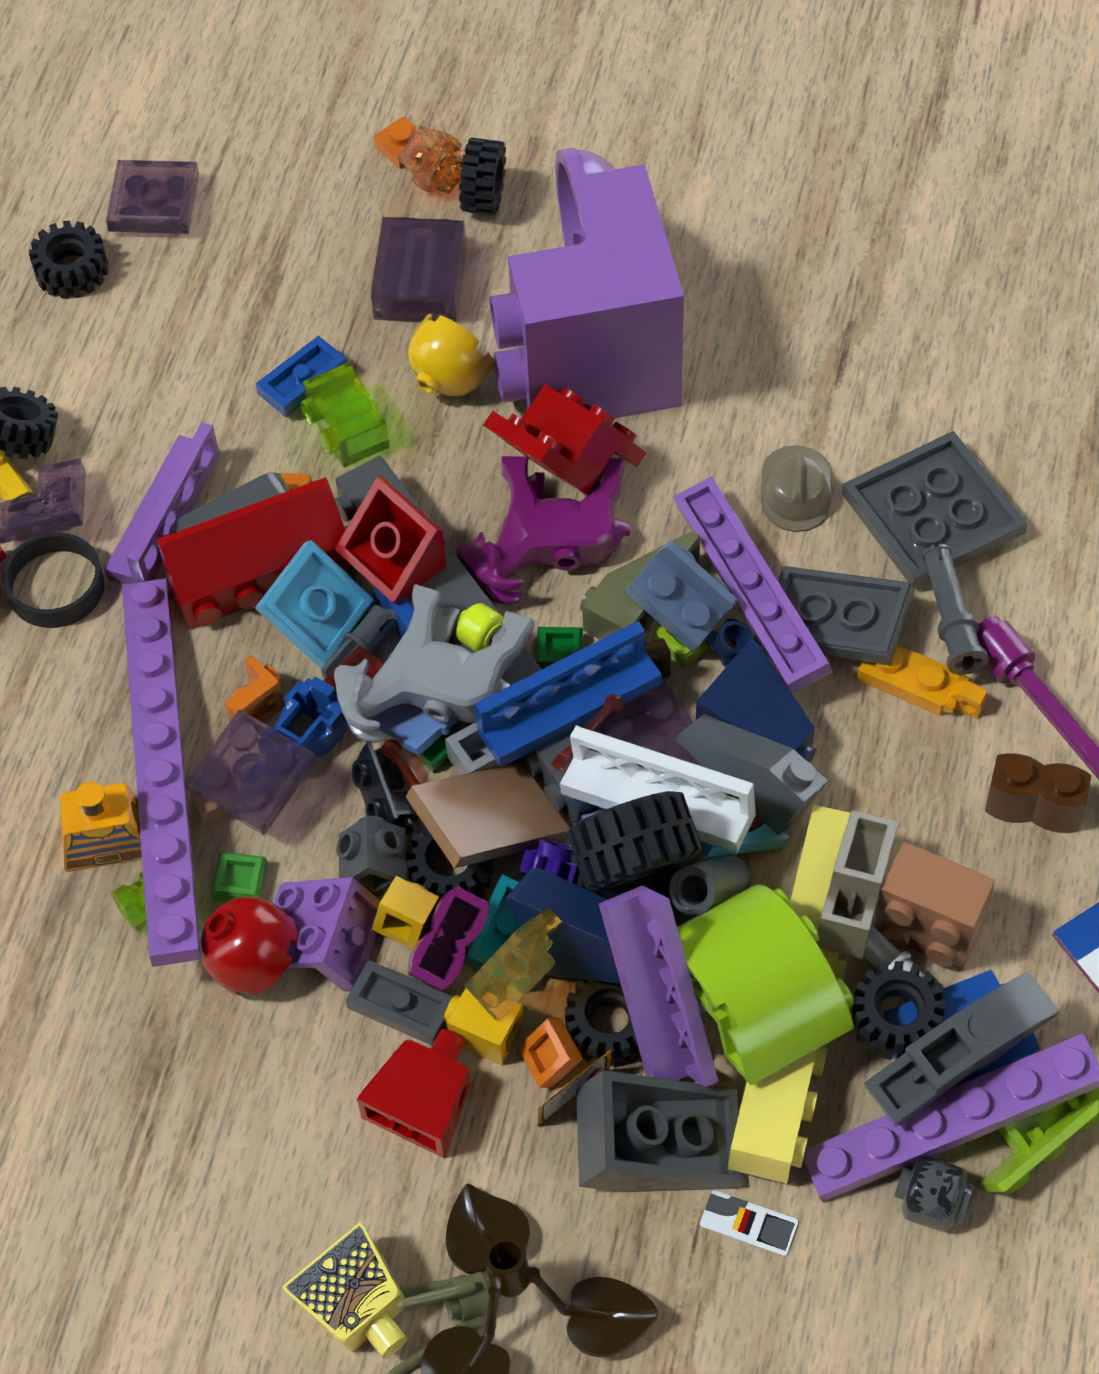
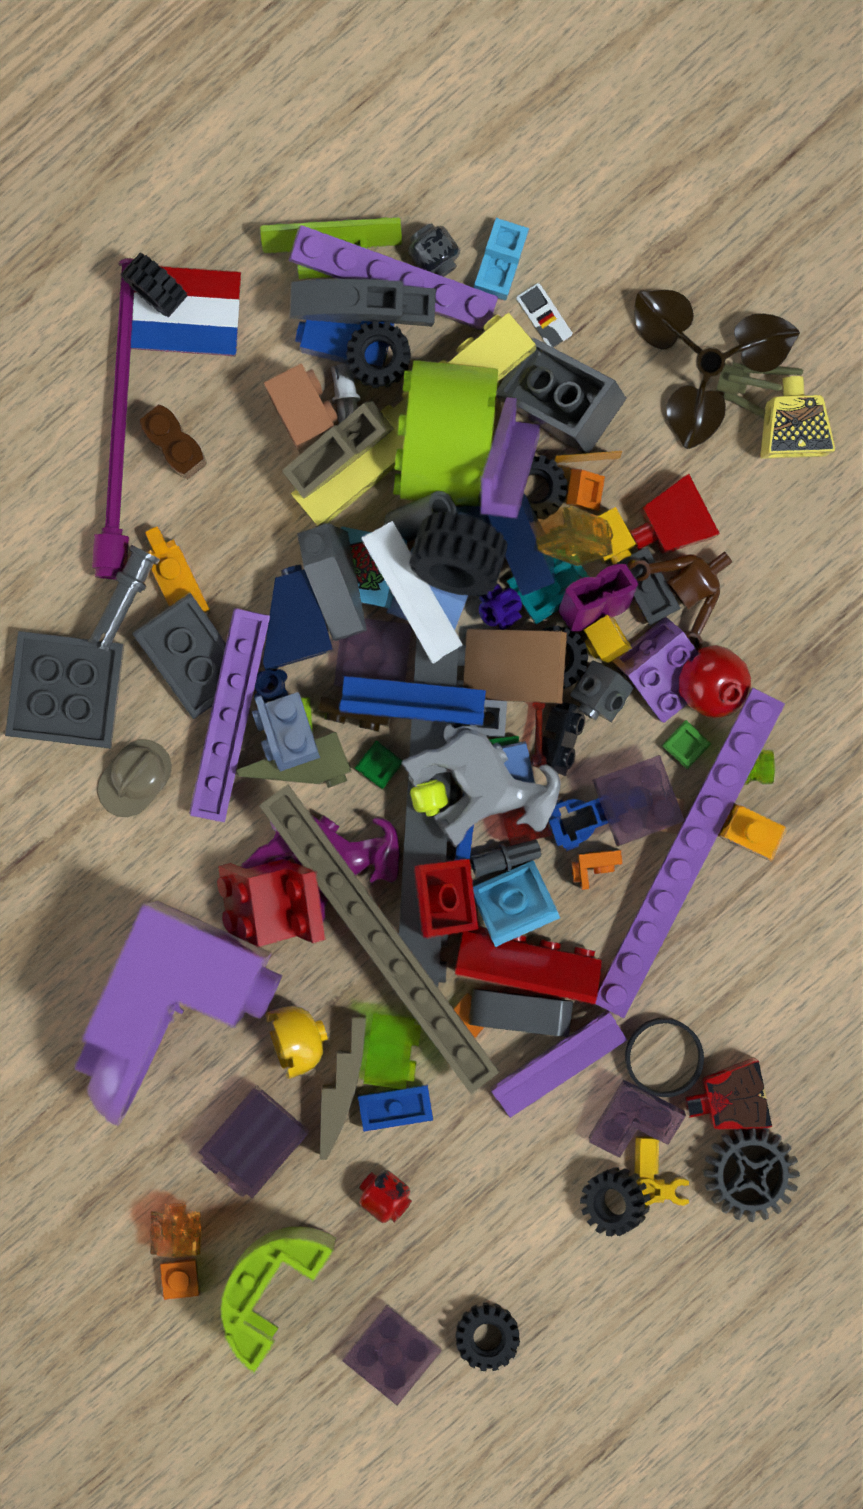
camera: 150 degrees left, 30 degrees up
black tyre [459,137,506,215] -> none
clear red hinge [551,694,623,771] -> none
none -> lime cylinder [221,1226,336,1373]
none -> dark tan plate [259,784,500,1094]
none -> dark tan slope [320,1015,367,1160]
none -> red head [359,1170,412,1223]
none -> medium azure slope [474,218,529,301]
none -> reddish brown piece [627,551,733,651]

